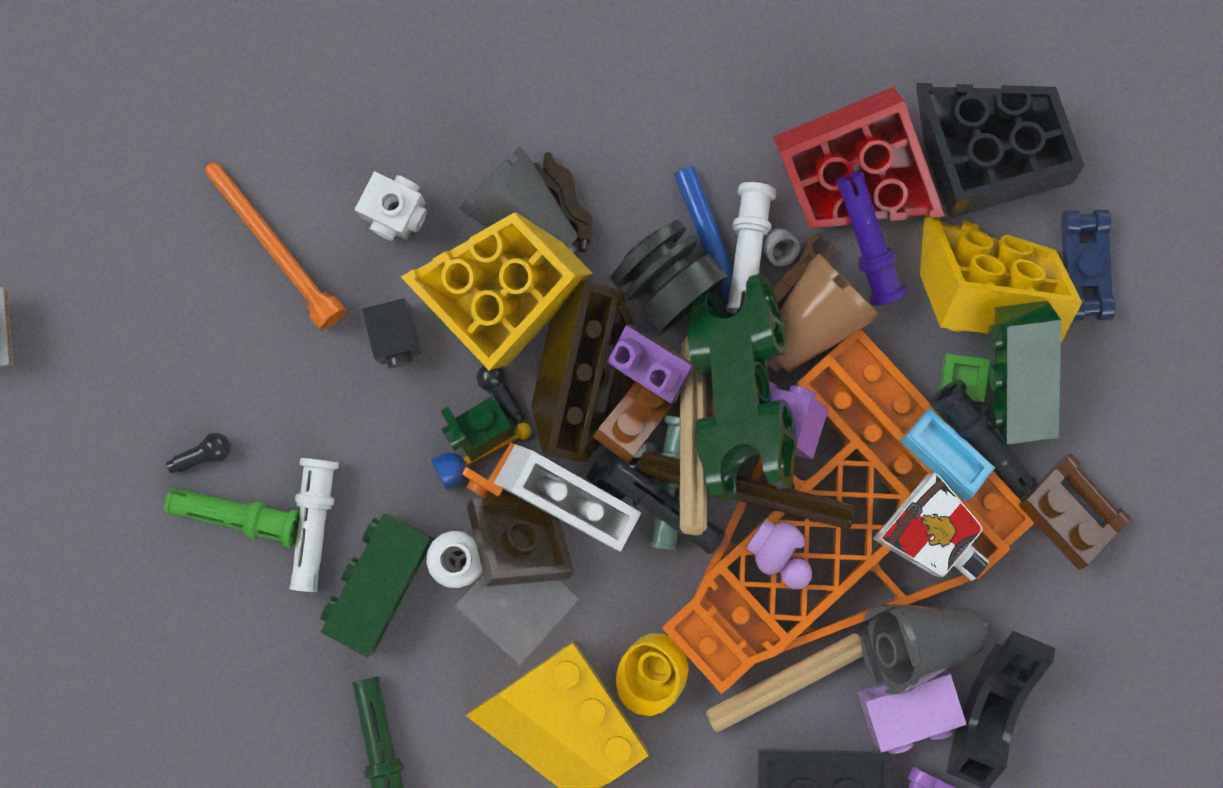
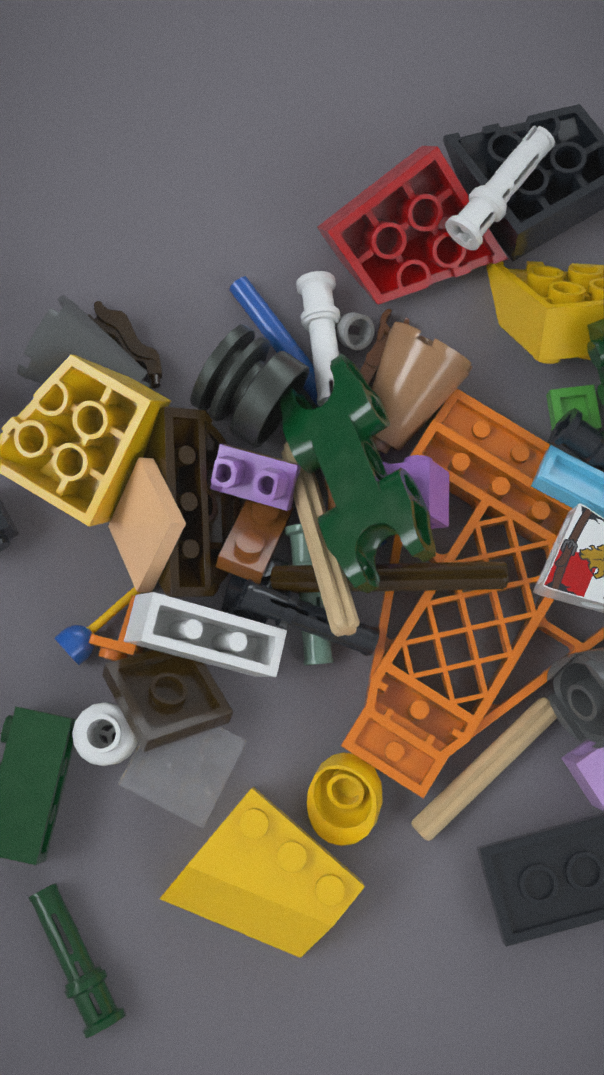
camera: 20 degrees left, 5 degrees down
dark green bracket [441,396,516,461] -> none
black piece [476,365,525,424] -> none
lavender animal [746,519,812,589] -> none
dark purple pin [836,172,908,306] -> none
none -> light nougat tile [108,458,186,592]
none -> white pin [445,126,555,250]

